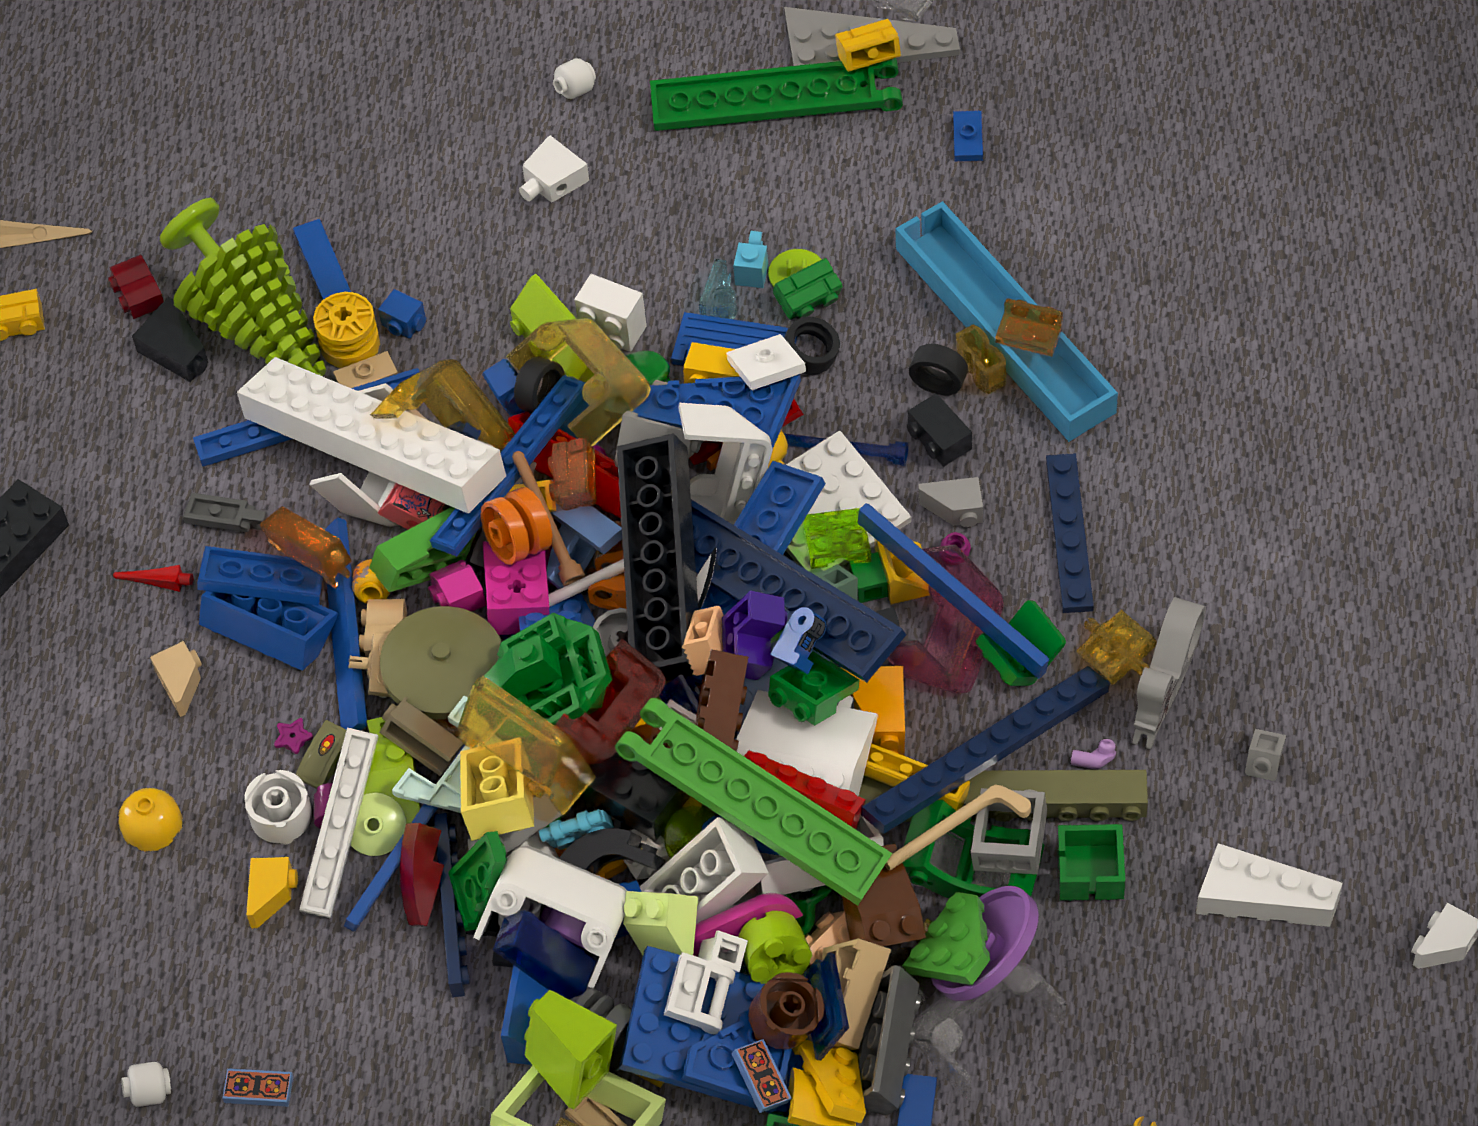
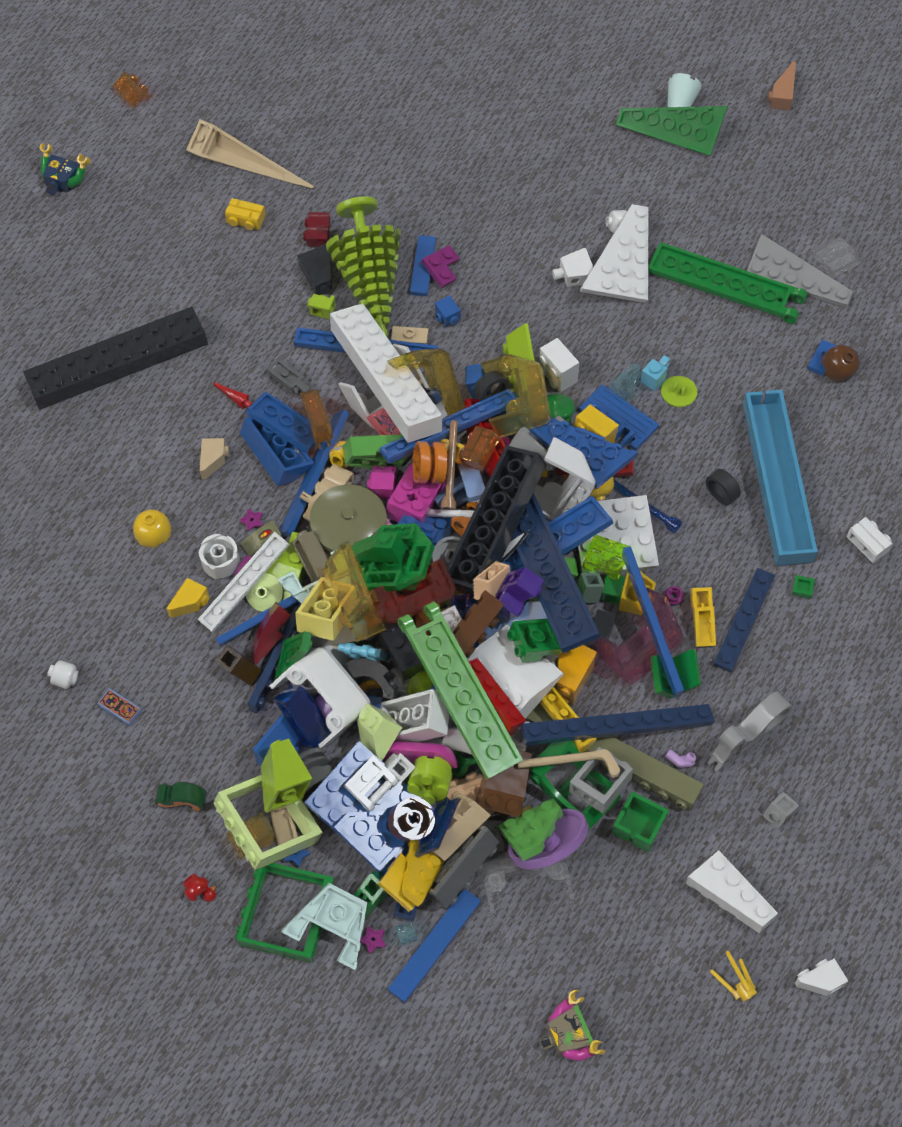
camera: 25 degrees right, 5 degrees up
yellow wheel [313,292,380,368] -> none
white plate [726,334,806,390] -> none
tile [732,1039,792,1113] -> none
leg [770,607,826,674] -> none
green brick [773,258,843,320] -> none
black tyre [784,317,840,375] -> none
yellow brick [835,19,901,72] -> none
black brick [907,393,972,467] -> none
light grey slope [918,477,983,527] -> none
clear yellow brick [956,324,1006,394] -> none
clear orange bracket [995,298,1063,357] -> none
clear yellow plate [1076,610,1157,686] -> none
none -> dark brown slope [215,645,263,686]
none -> lime brick [307,294,336,320]
none -> magenta plate [421,245,459,289]
none -> white wing [580,204,648,302]
none -> yellow slope [690,587,716,647]
none -> yellow plant [710,951,757,1002]
none -> green plate [792,575,815,599]
none -> reddish brown cylinder [821,345,860,382]
none -> white brick [847,517,893,563]

